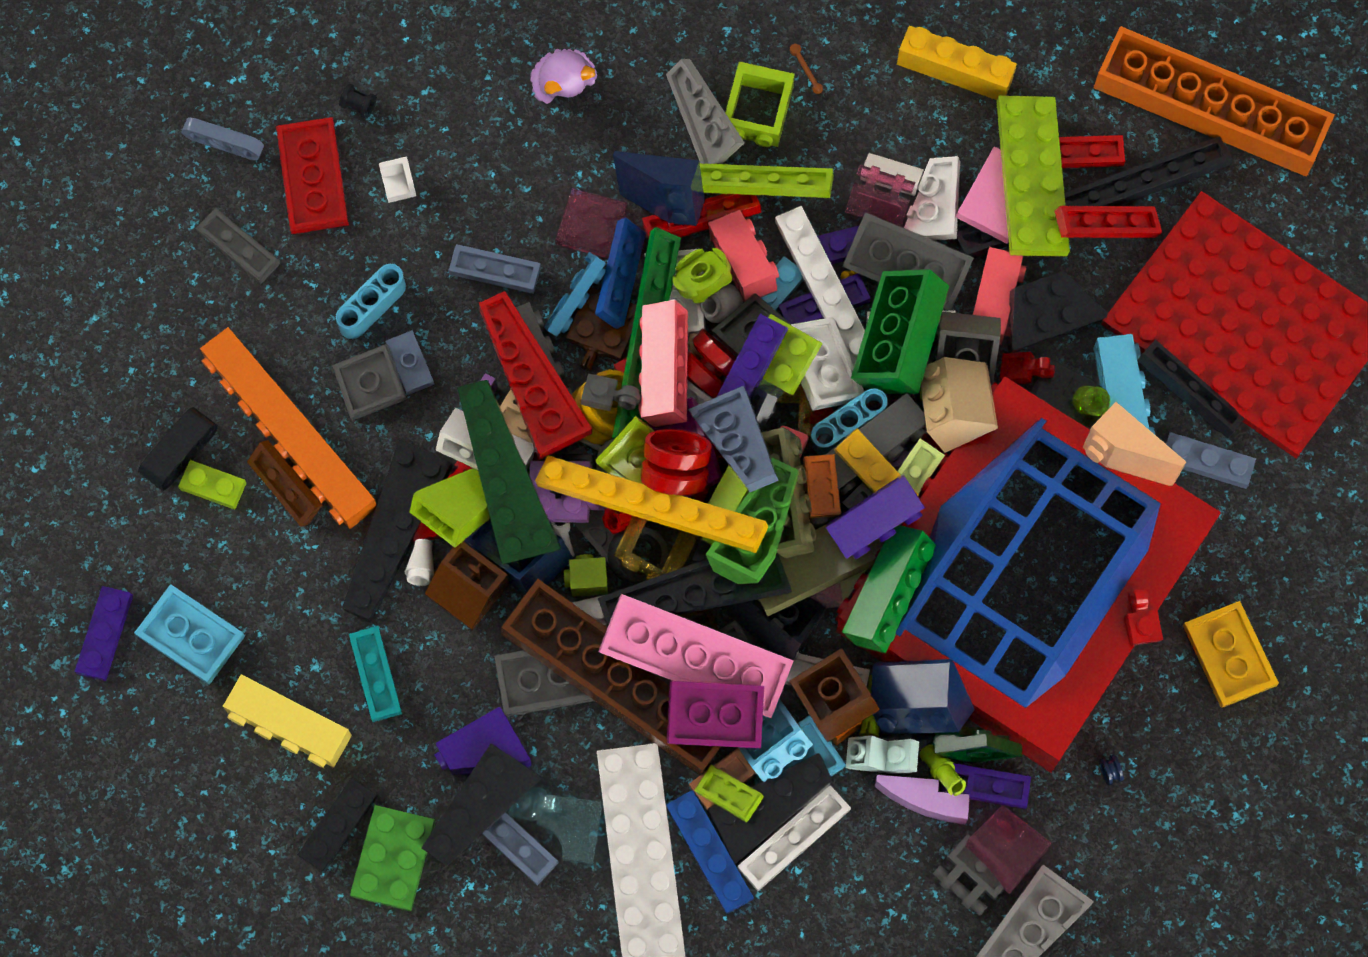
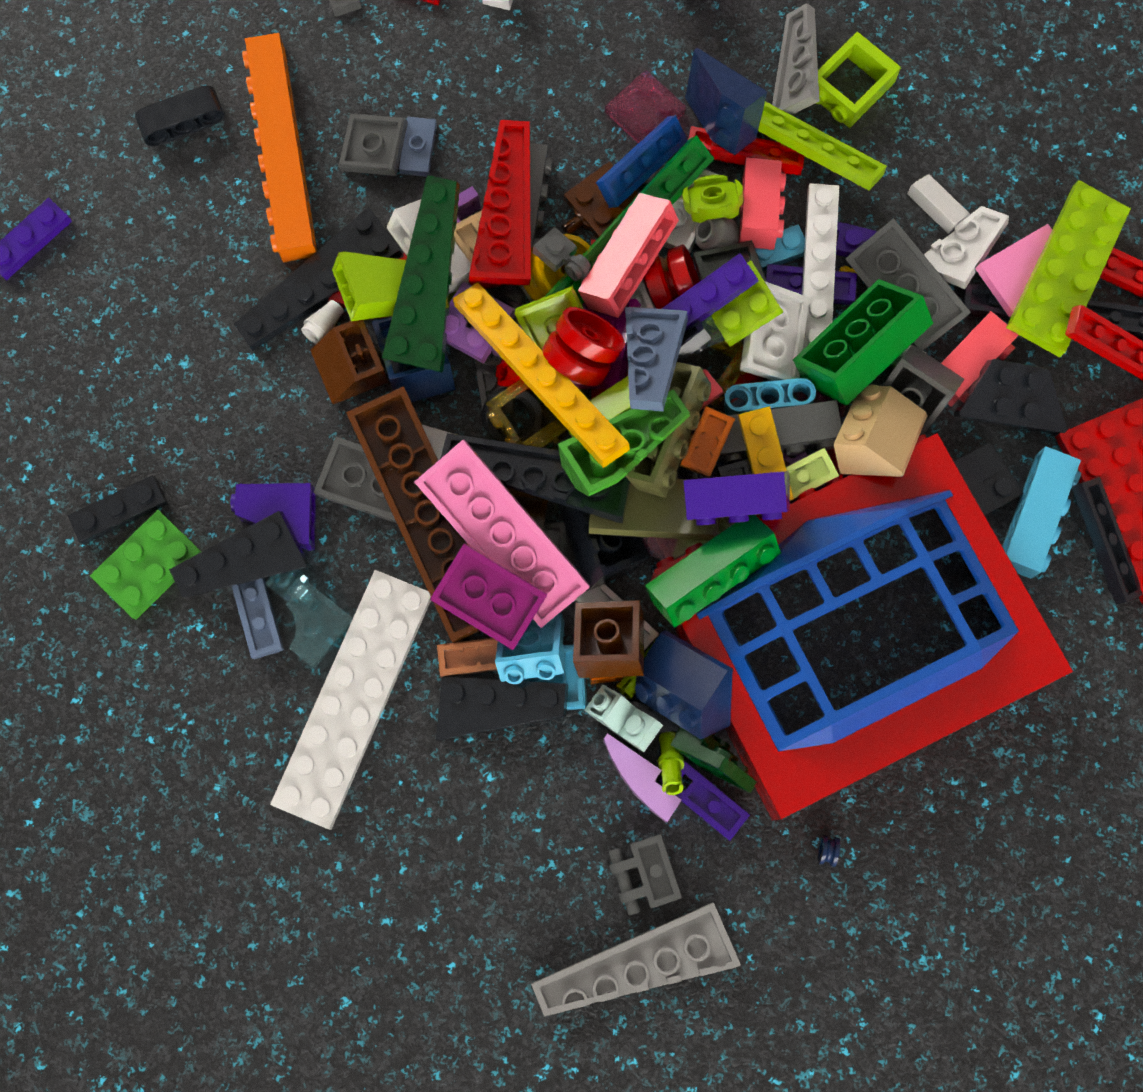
camera: 30 degrees right, 5 degrees up
medium azure plate [134,584,245,685] -> none
lime plate [178,460,247,510] -> none
light yellow brick [223,674,352,768] -> none
reddish brown plate [247,440,323,527] -> none
medium azure beam [336,264,406,339] -> none
teal plate [349,626,402,722] -> none
sand blue plate [448,244,541,294] -> none
dark azure wing [544,252,606,336] -> none
white hand [551,522,575,557] -> none
lime brick [564,554,608,597] -> none
blue plate [666,790,754,915] -> none
lime plate [694,765,764,822] -> none
white plate [737,785,851,891] -> none
dark orange hinge [790,44,823,94] -> none
clear pink plate [845,164,916,227] -> none
yellow brick [897,26,1017,100] -> none
clear pink plate [965,805,1052,894] -> none
red plate [1000,351,1055,384] -> none
clear neon green wheel [1073,385,1110,416] -> none
light nougat slope [1083,402,1186,486] -> none
red plate [1124,588,1163,646] -> none
sand blue plate [1166,432,1256,489] -> none
yellow plate [1183,601,1279,708] -> none

